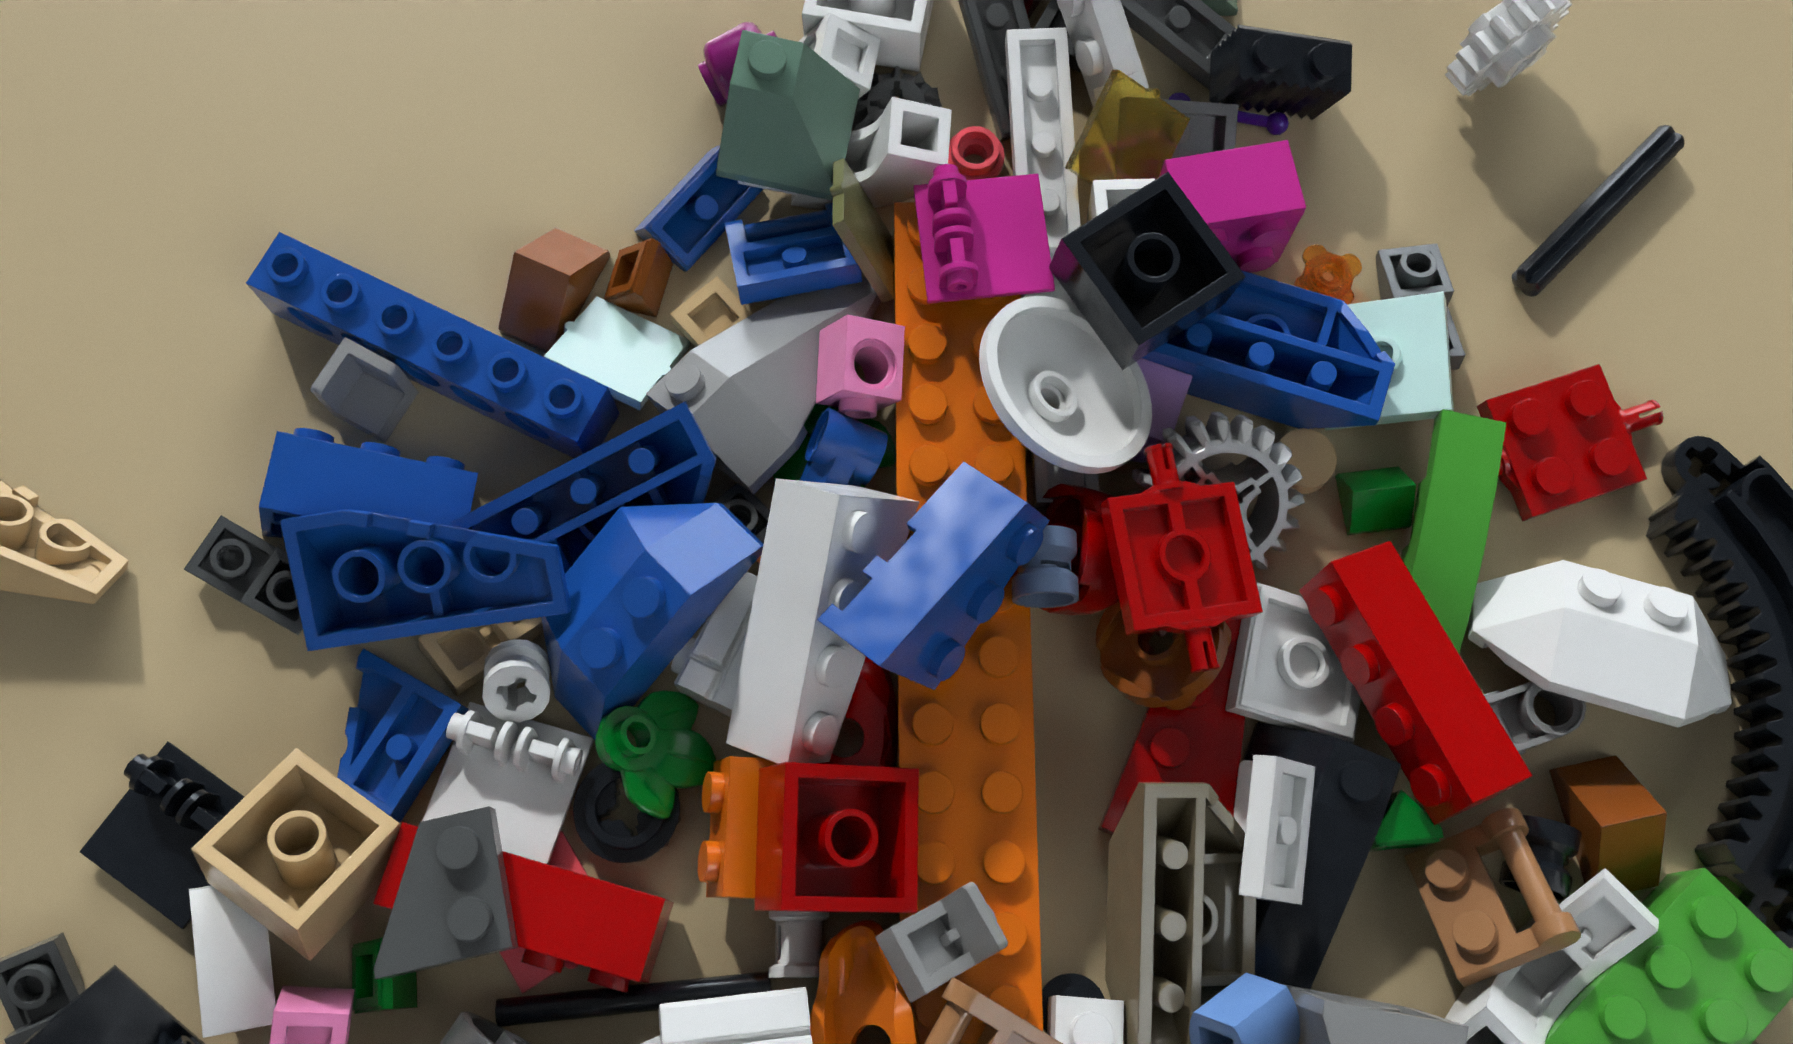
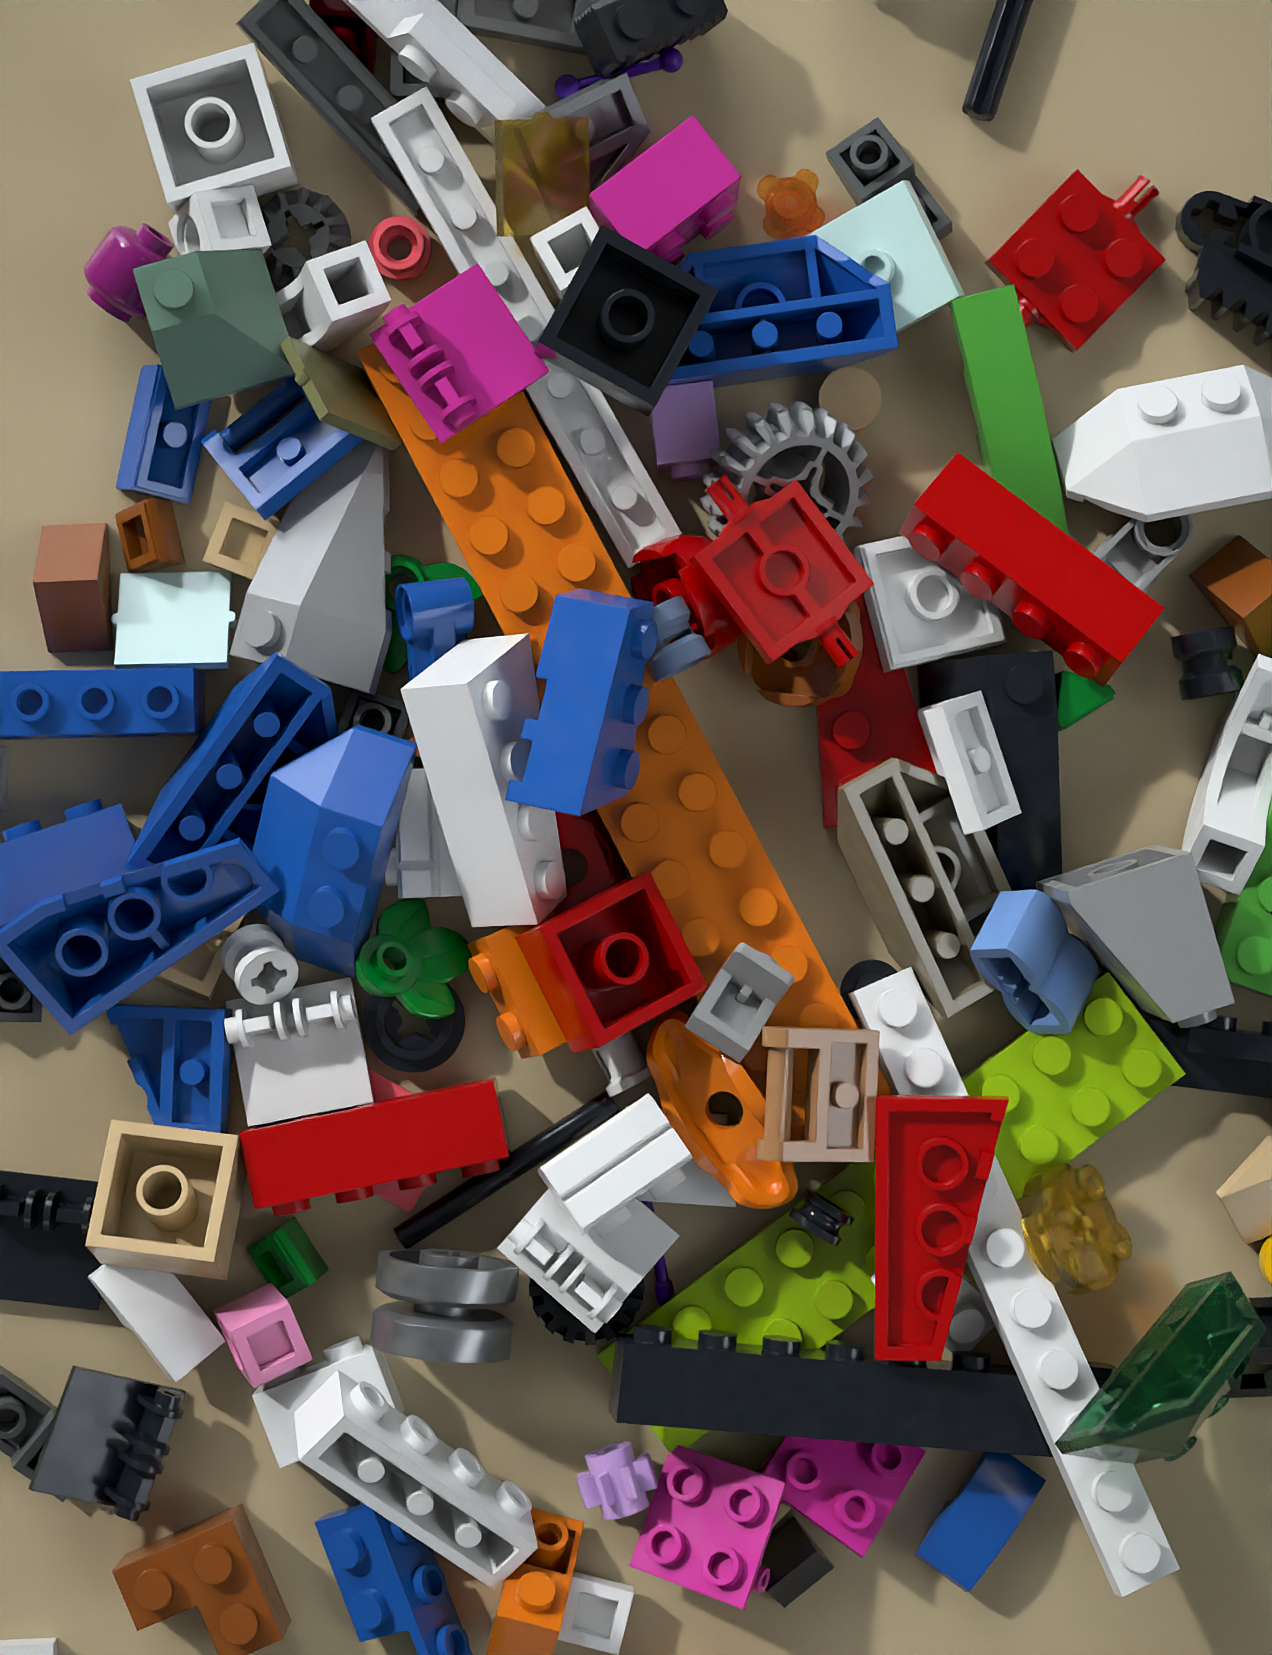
camera: 25 degrees left, 15 degrees up
dark grey wing [374,806,518,979] -> none
bright pink brick [816,314,905,419] -> none
white dish [979,296,1152,474] -> none
green slope [1335,466,1416,536] -> none
medium nougat plate [1404,808,1581,987] -> none

